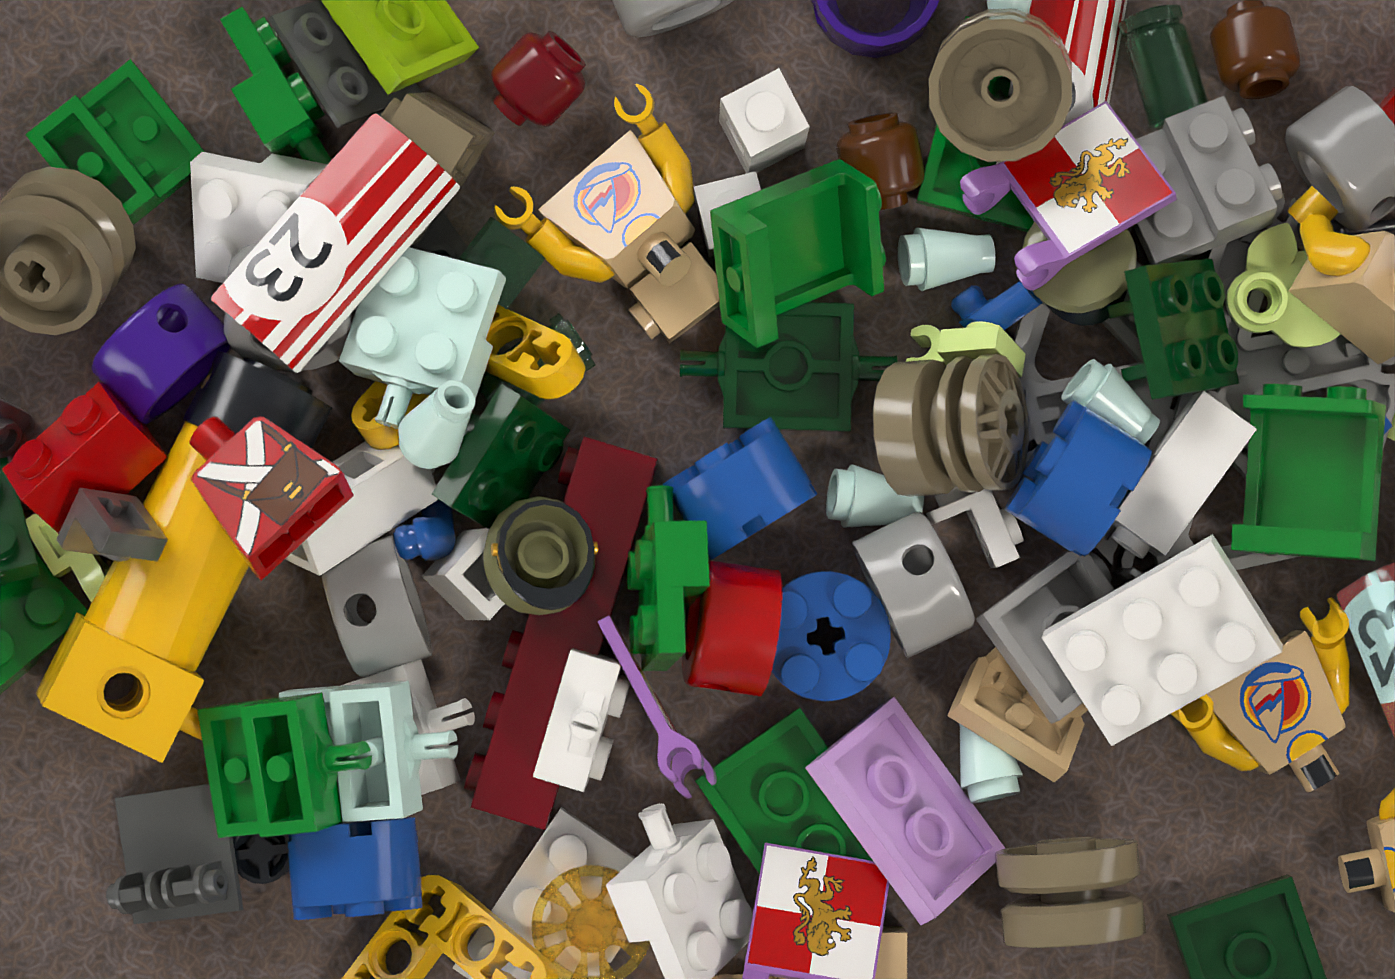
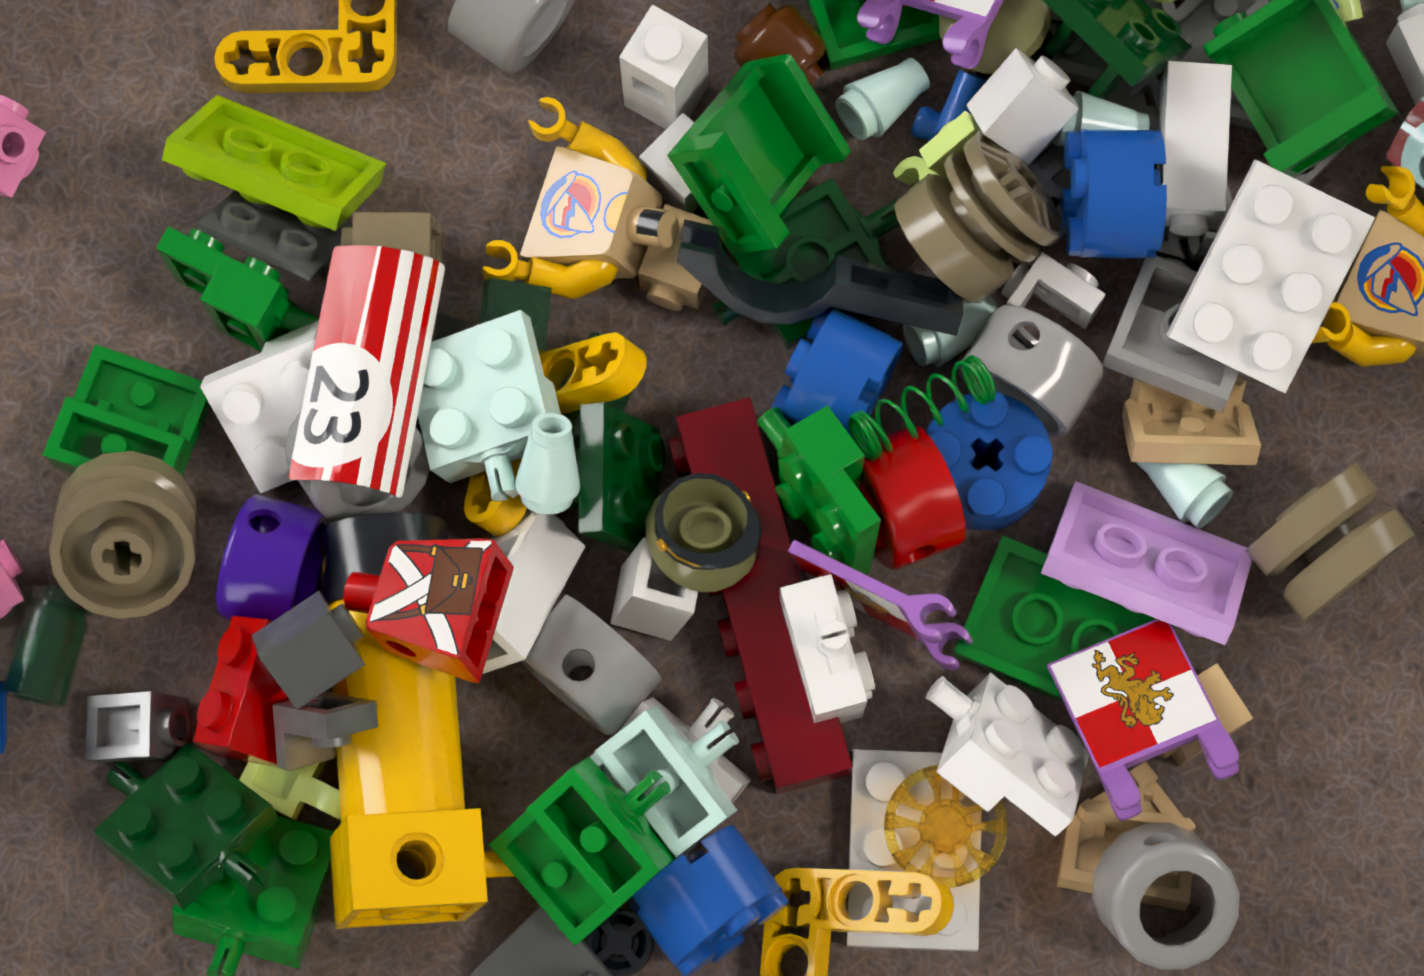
camera: 25 degrees left, 10 degrees down
blue arm [393,499,455,560] -> none
dark red head [491,31,586,127] -> none
none -> dark grey brick [252,591,365,710]
none -> black piece [677,219,964,336]
none -> green piece [848,355,996,461]
none -> white brick [967,48,1079,165]

